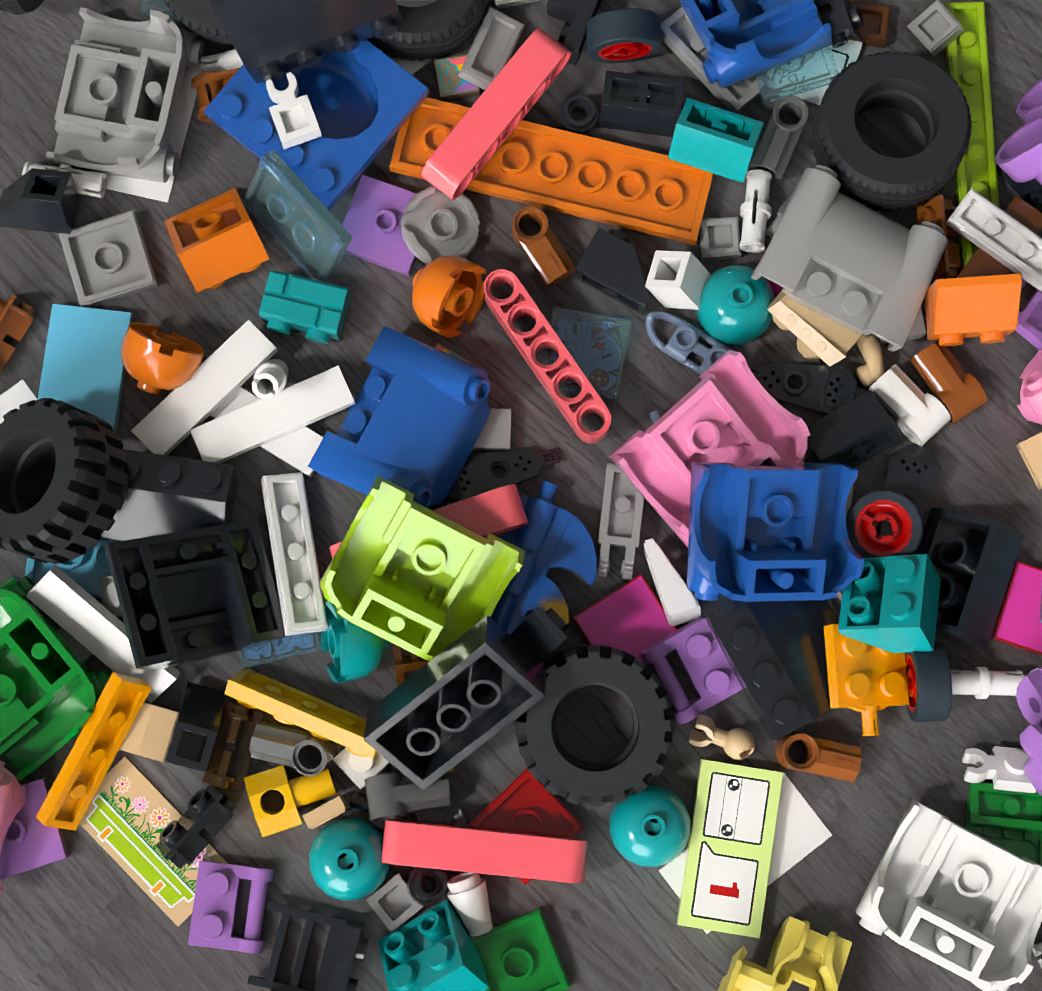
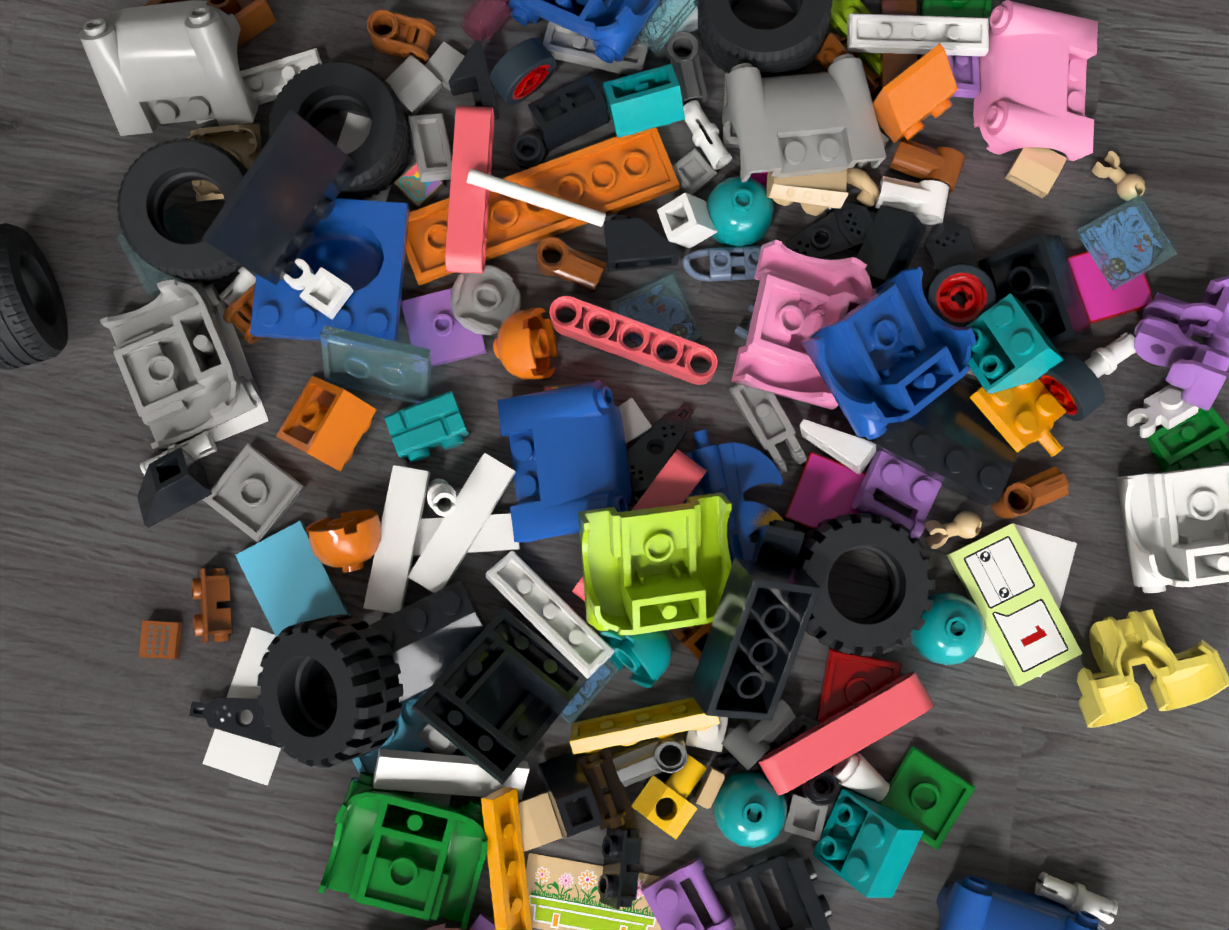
camera: 35 degrees left, 0 degrees up
none -> white piece [466,168,606,227]

